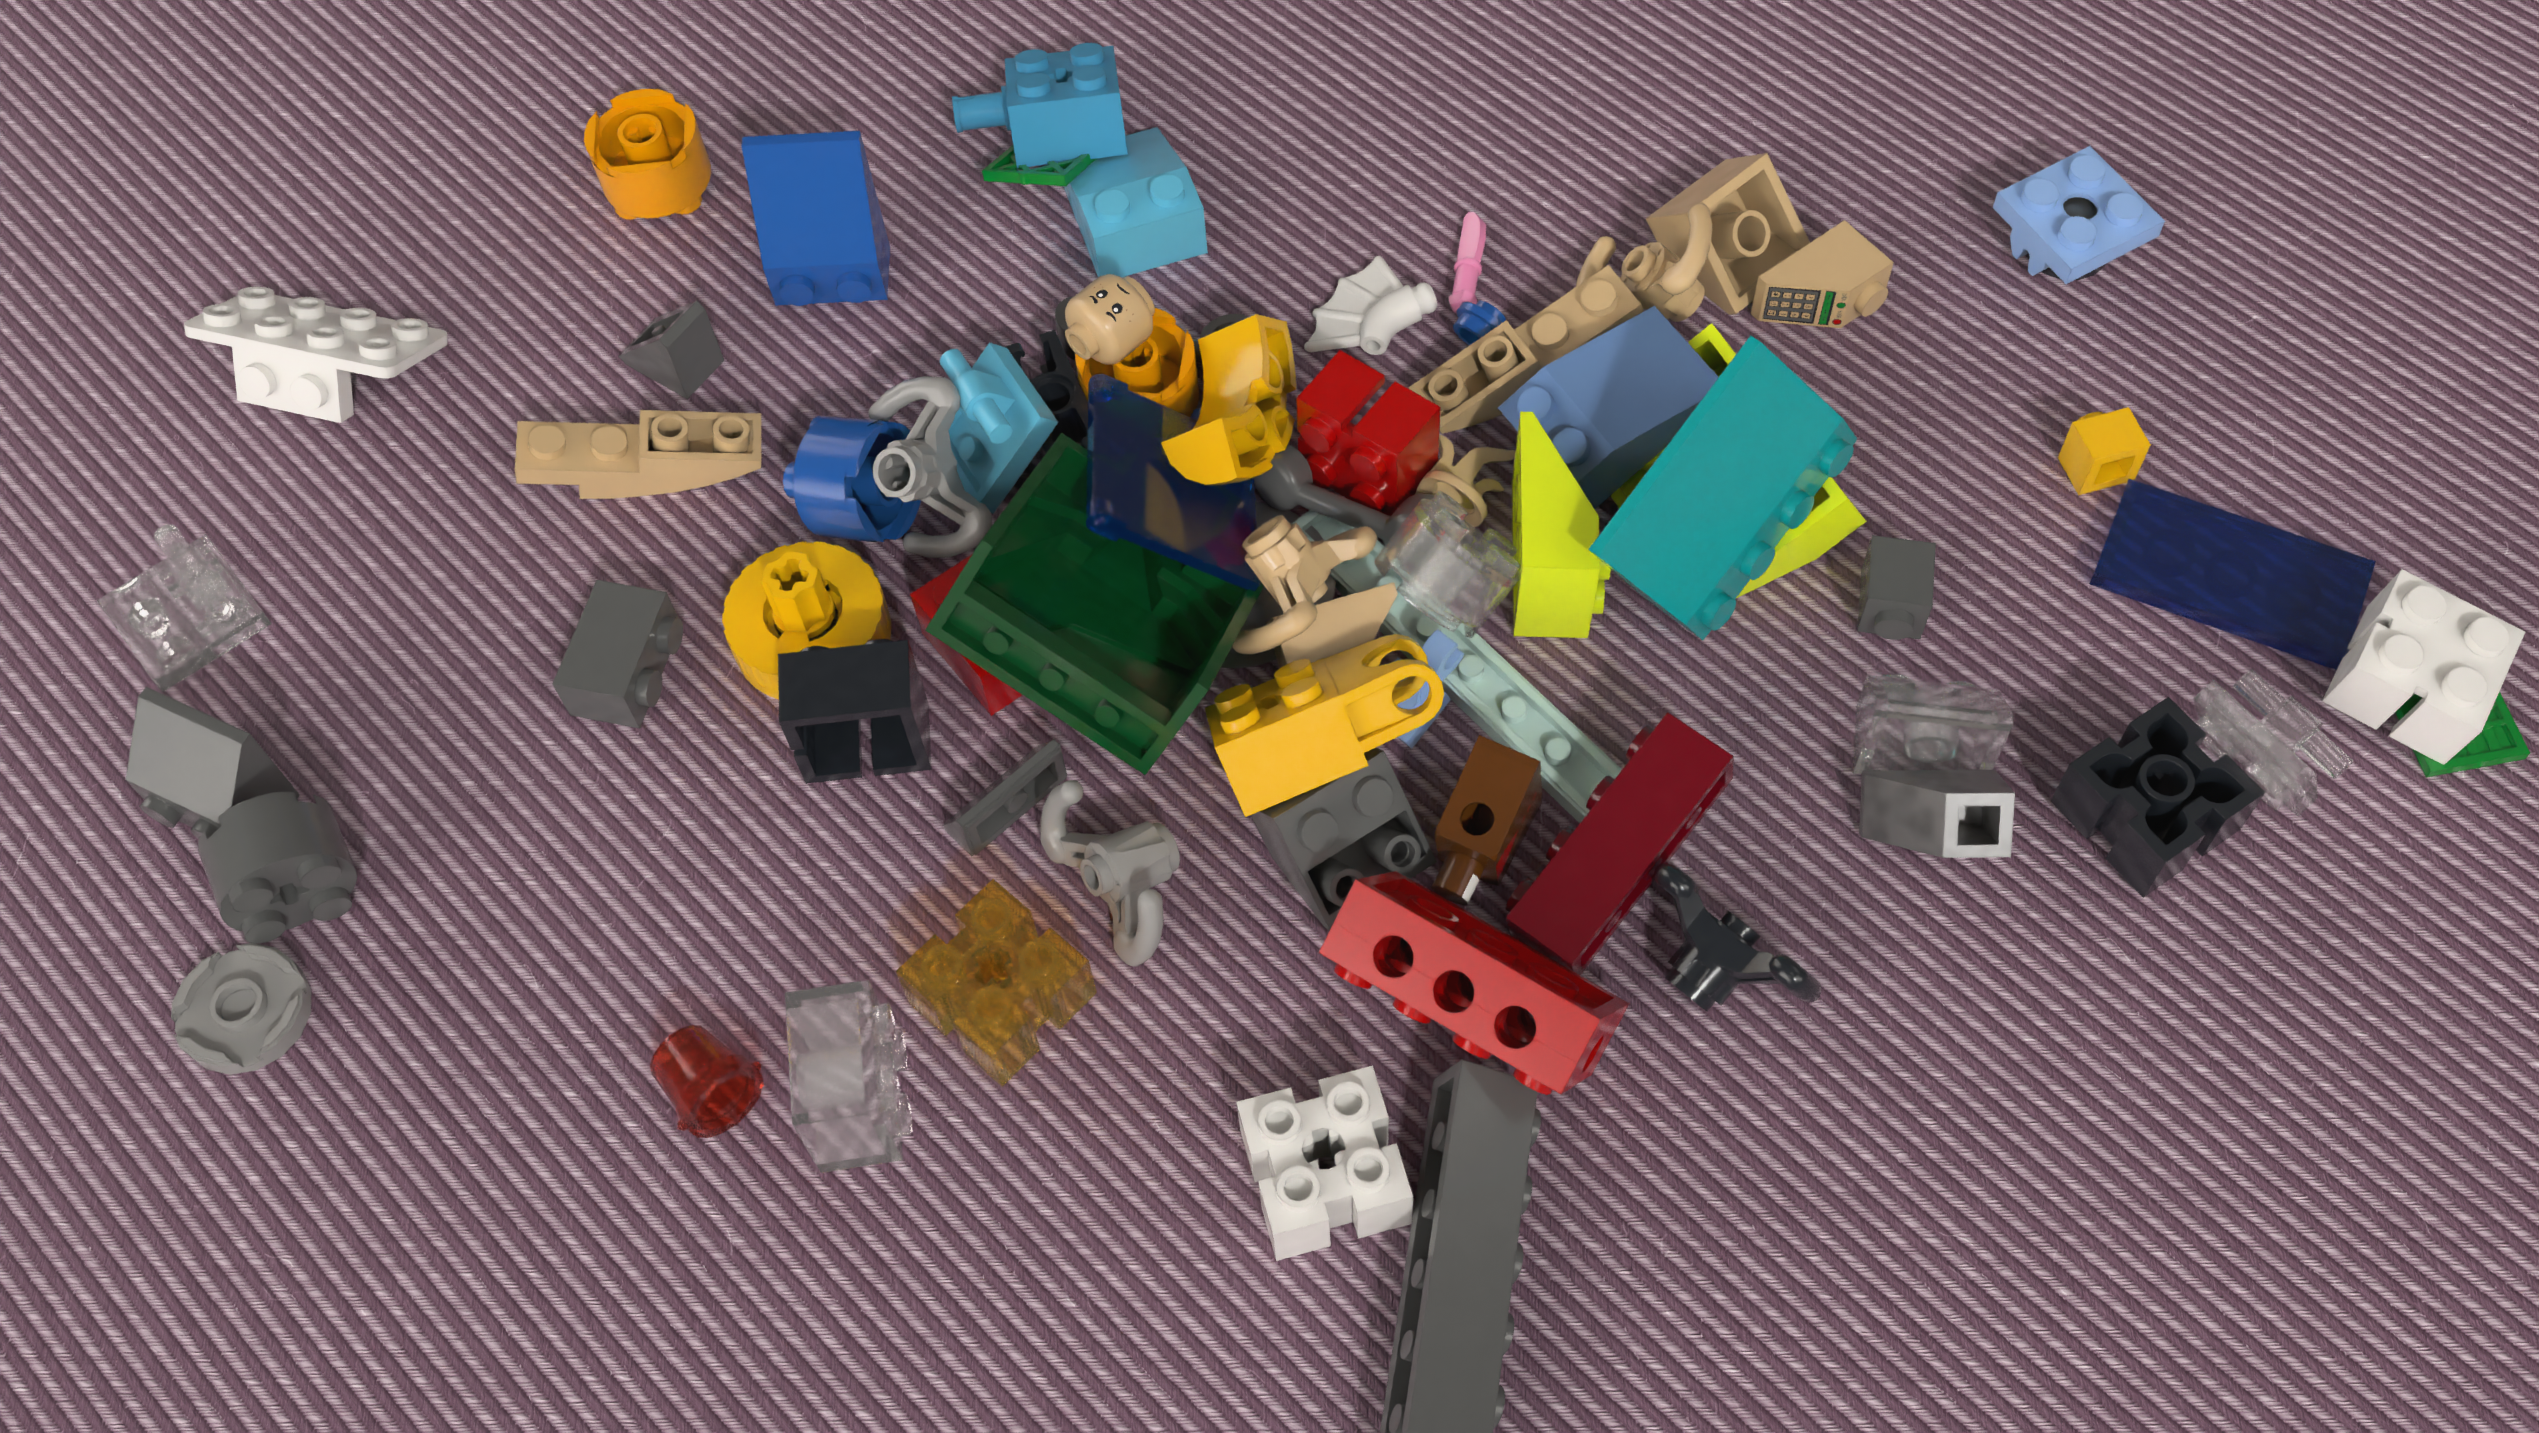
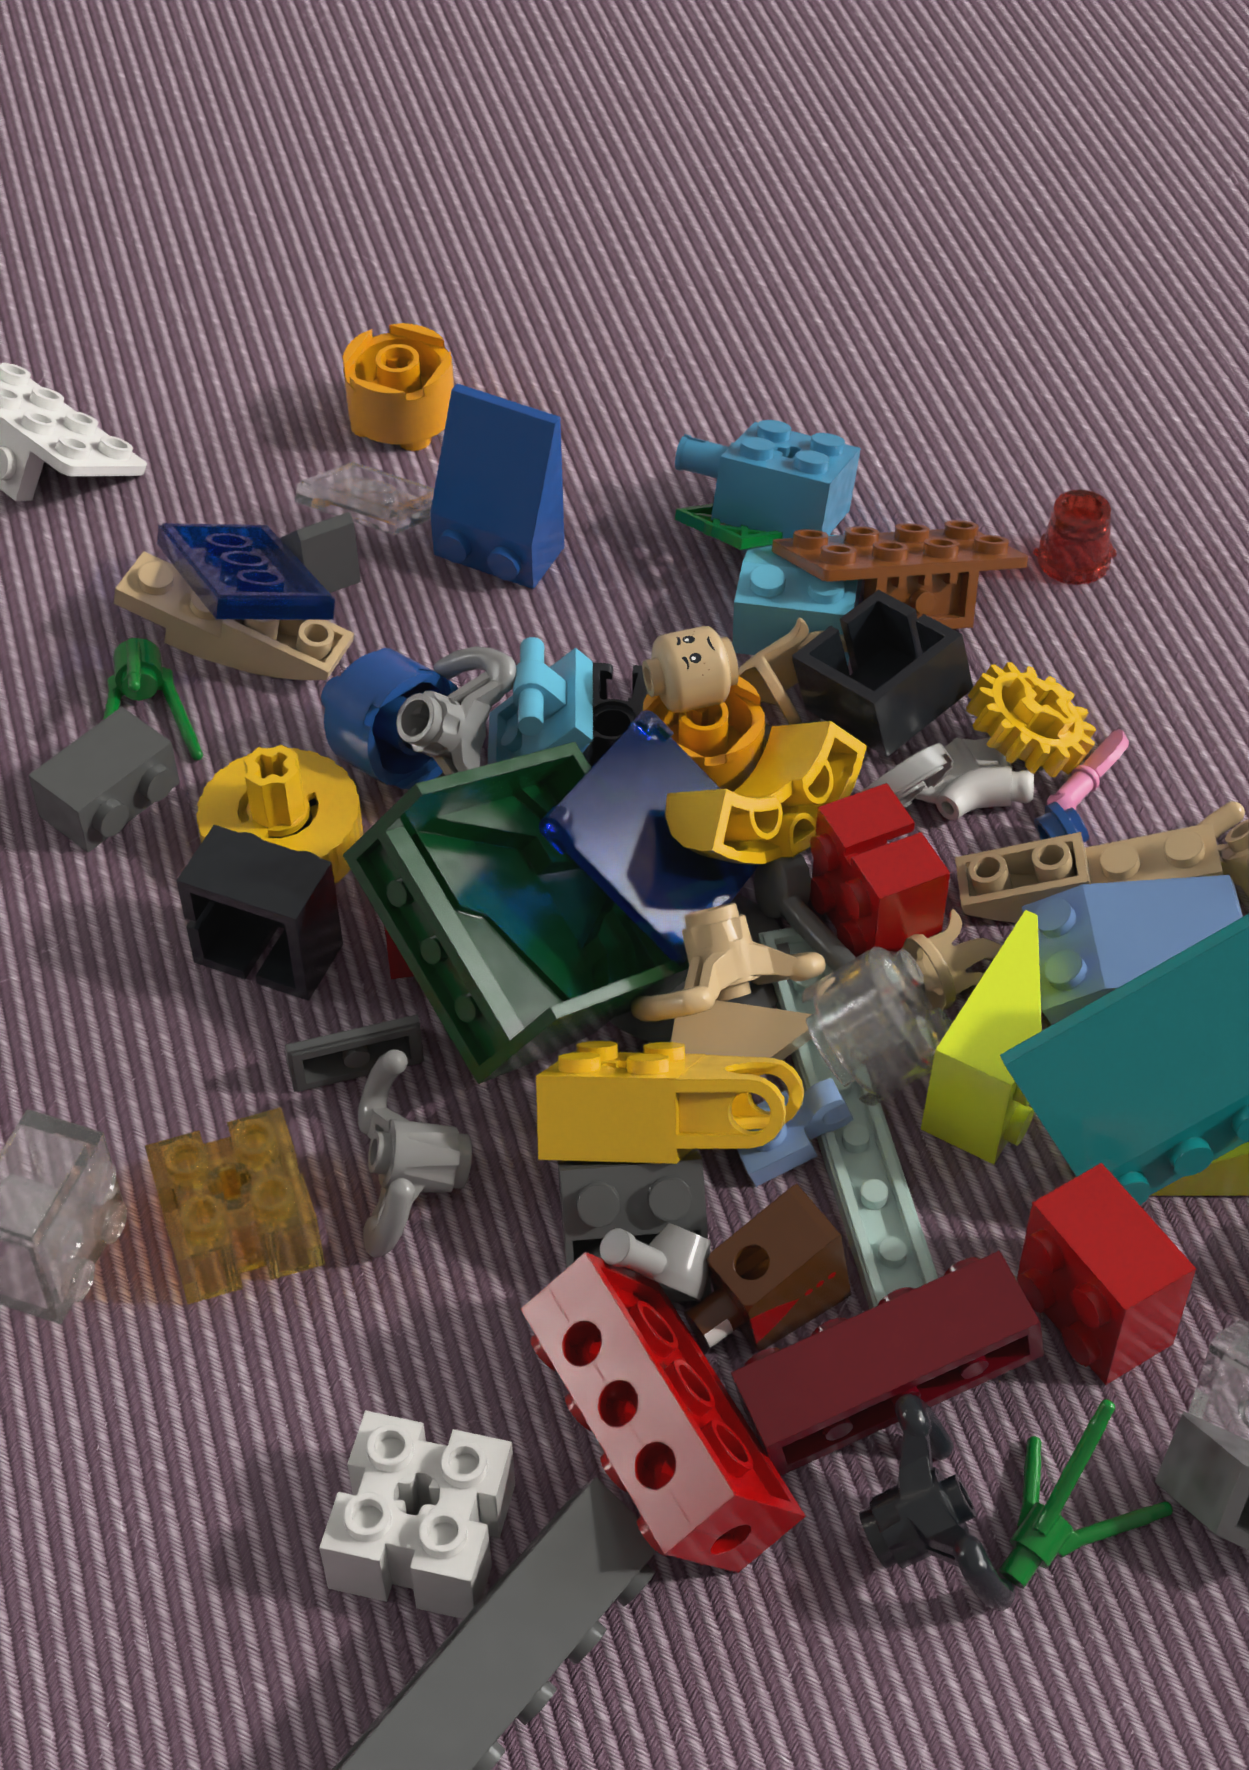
camera: 25 degrees right, 10 degrees down
none -> green plant [103,638,203,761]
none -> clear blue tile [157,523,335,620]
none -> clear tile [295,462,434,535]
none -> light grey bar [600,1223,711,1300]
none -> tan piece [738,618,847,725]
none -> dark orange bracket [772,520,1028,629]
none -> black piece [791,589,973,757]
none -> light grey tile [861,743,954,808]
none -> yellow gear [966,662,1096,777]
none -> green plant [999,1399,1173,1589]
none -> red brick [1017,1163,1196,1385]
none -> clear red piece [1033,489,1117,585]

